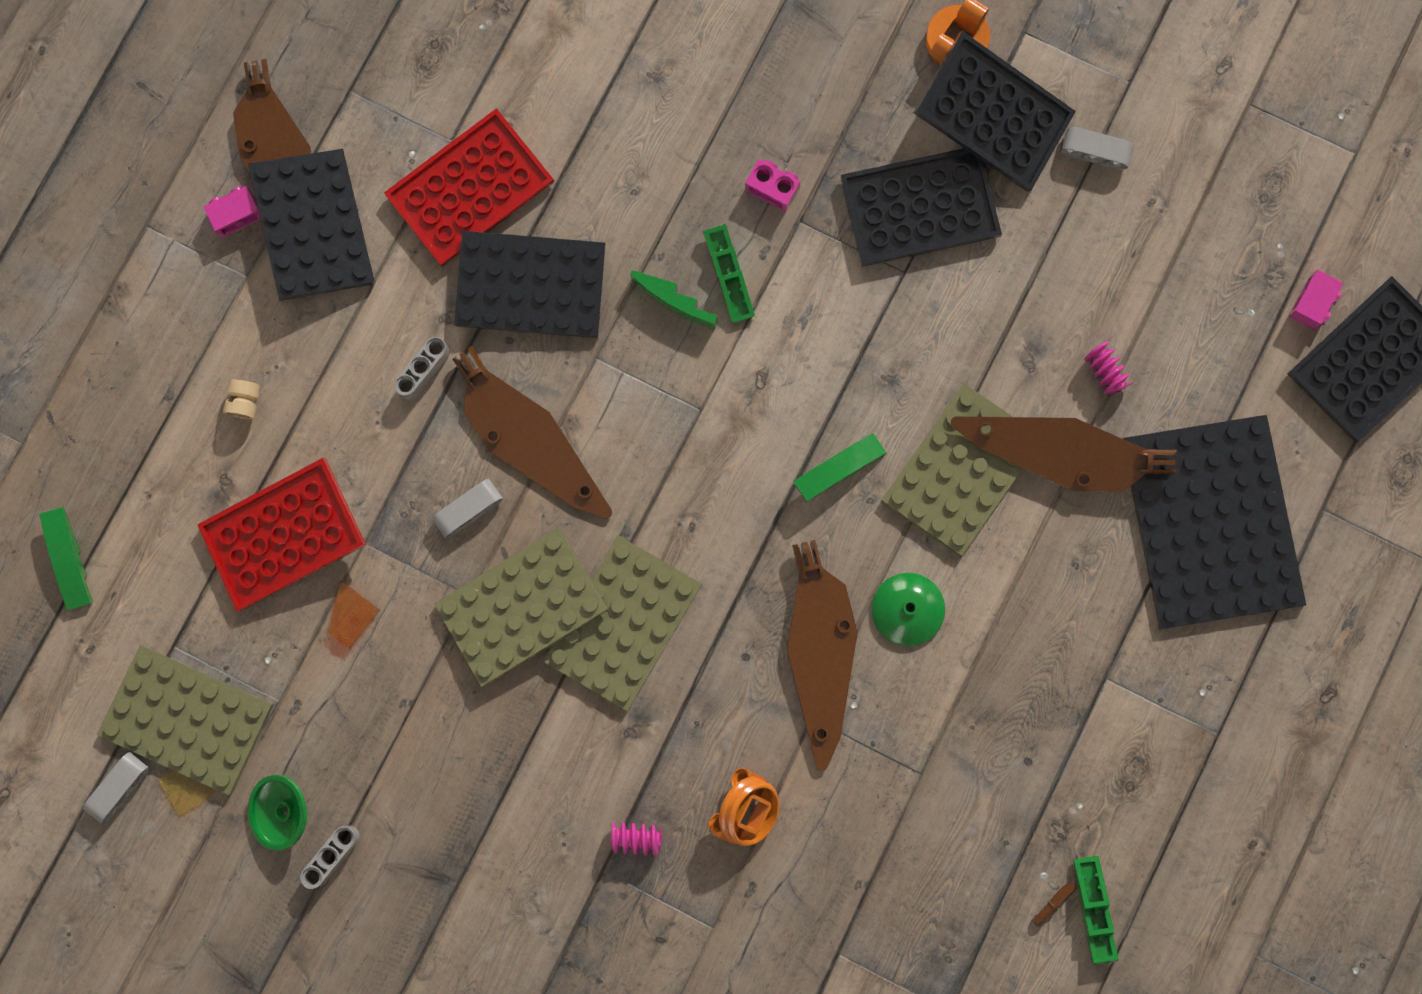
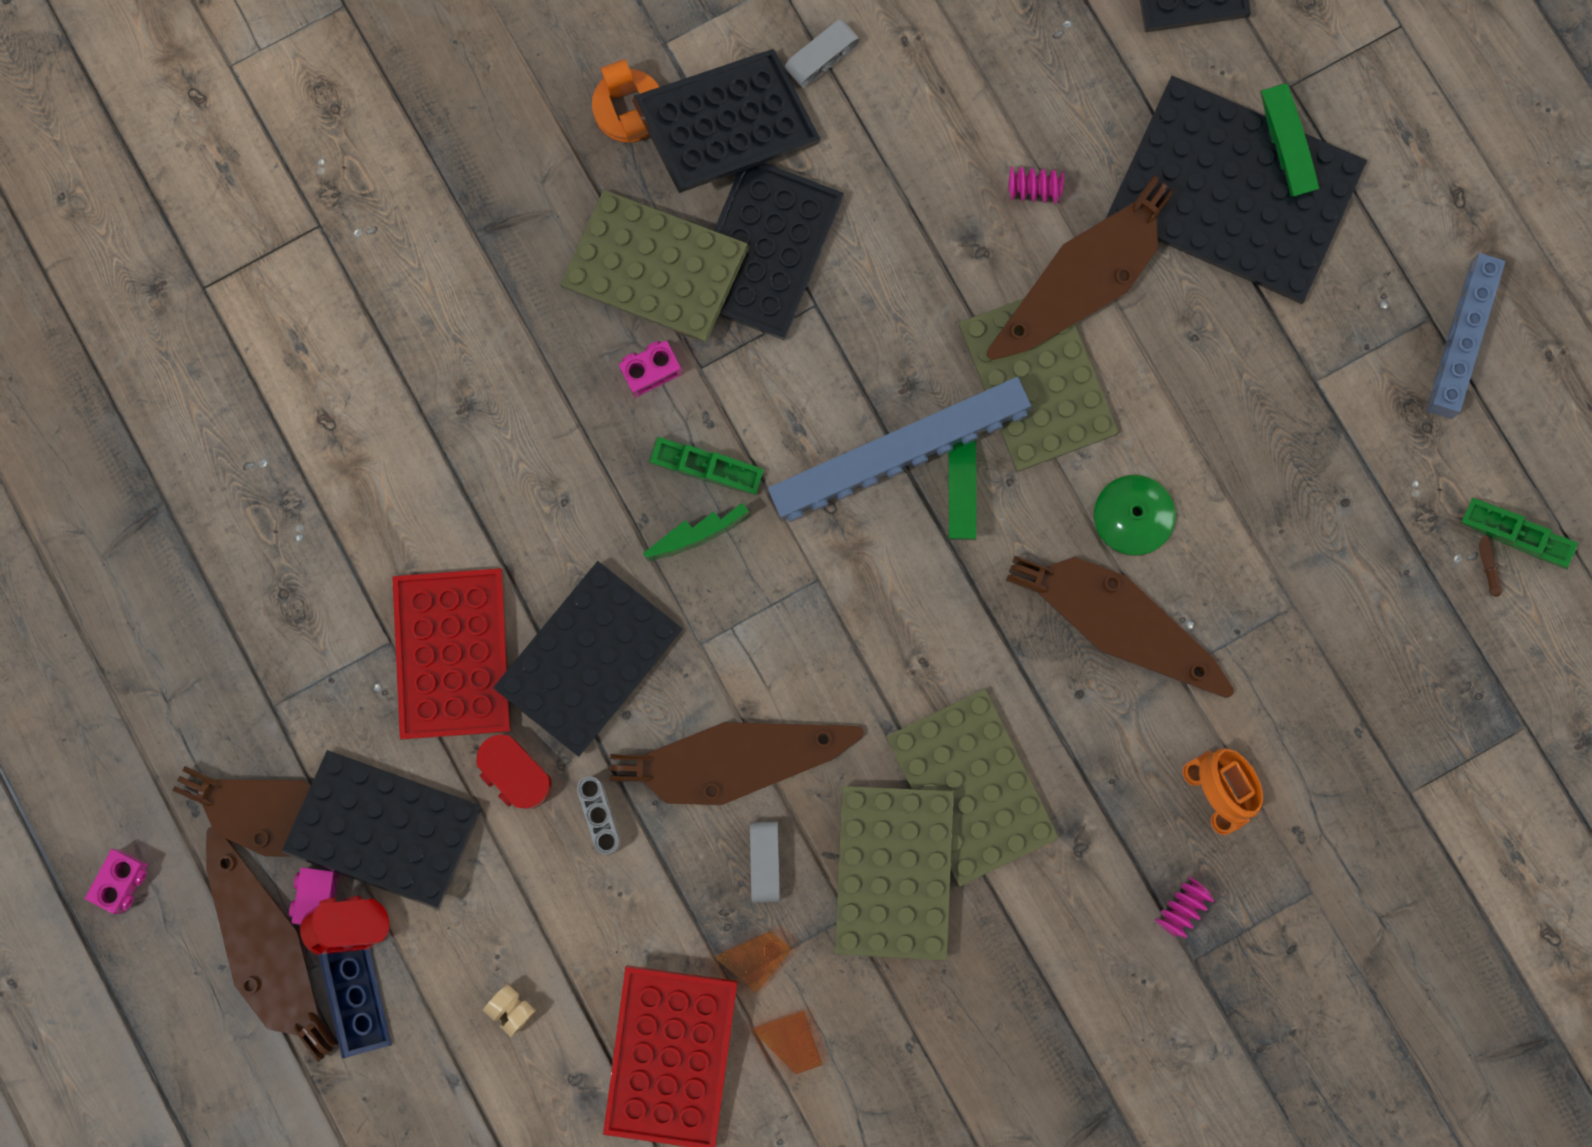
camera: 55 degrees left, 0 degrees up
none -> dark pink brick [85,849,148,914]
none -> reddish brown wing [206,827,339,1062]
none -> red brick [300,896,389,955]
none -> dark blue slope [319,949,392,1059]
none -> red brick [476,734,552,809]
none -> olive plate [560,190,749,343]
none -> clear orange wing [715,931,792,993]
none -> sand blue brick [768,377,1031,522]
none -> green slope [1260,83,1319,196]
none -> sand blue brick [1426,253,1505,419]

